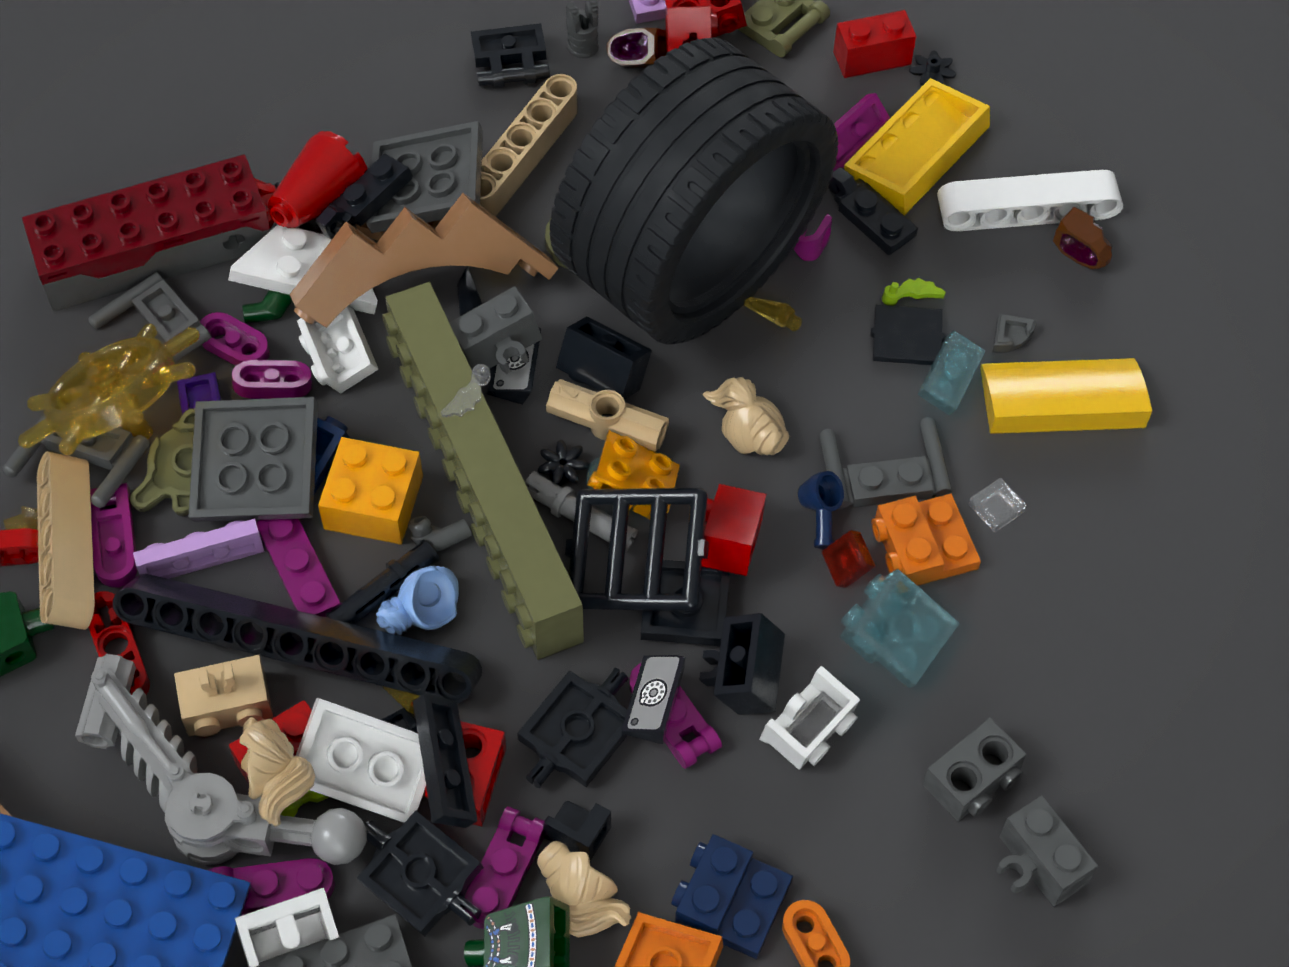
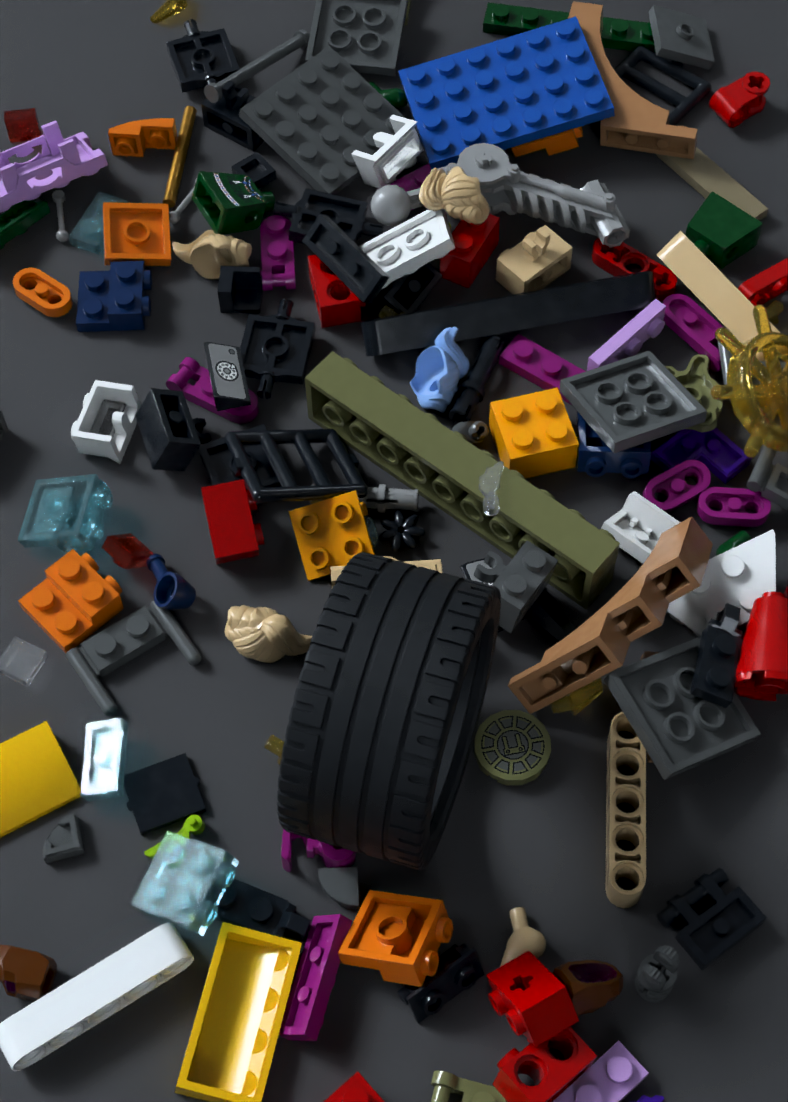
camera: 155 degrees right, 0 degrees up
none -> clear light blue plate [131,830,239,936]

